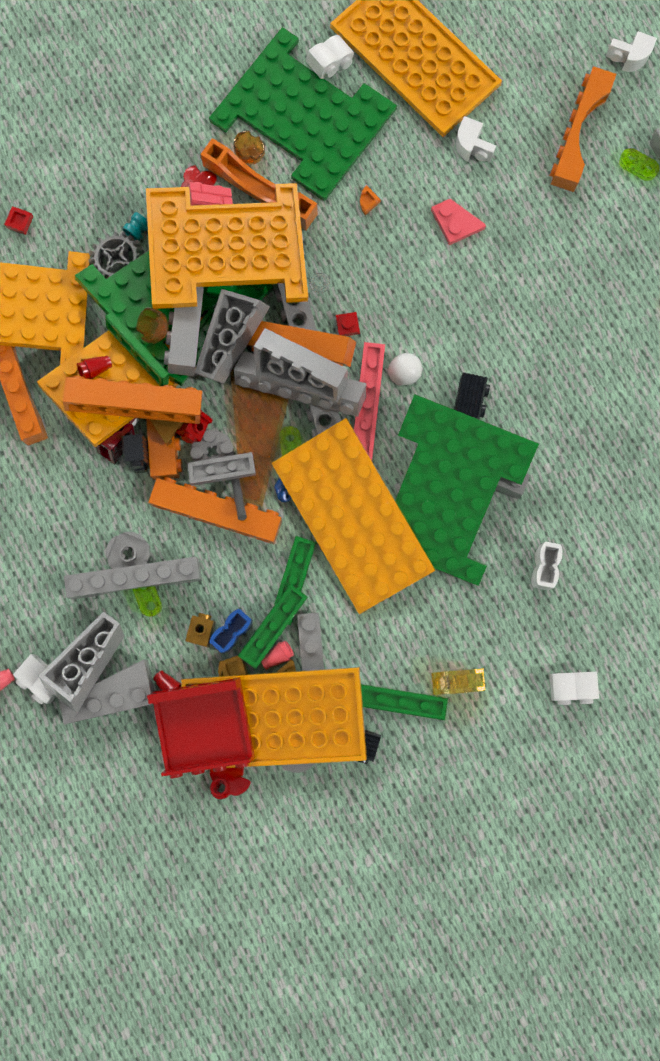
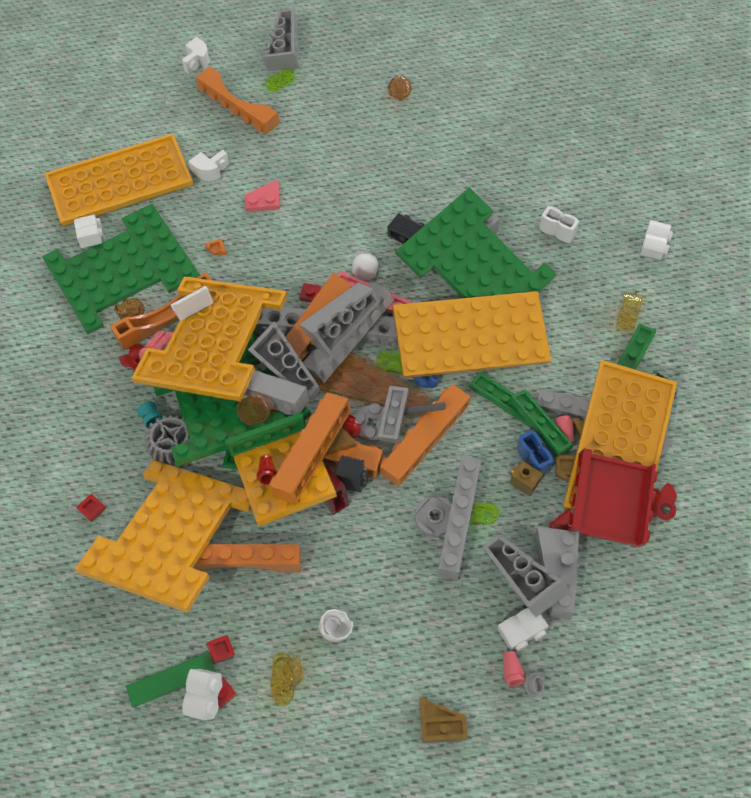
camera: 65 degrees left, 20 degrees down
none -> white panel [171,286,213,321]

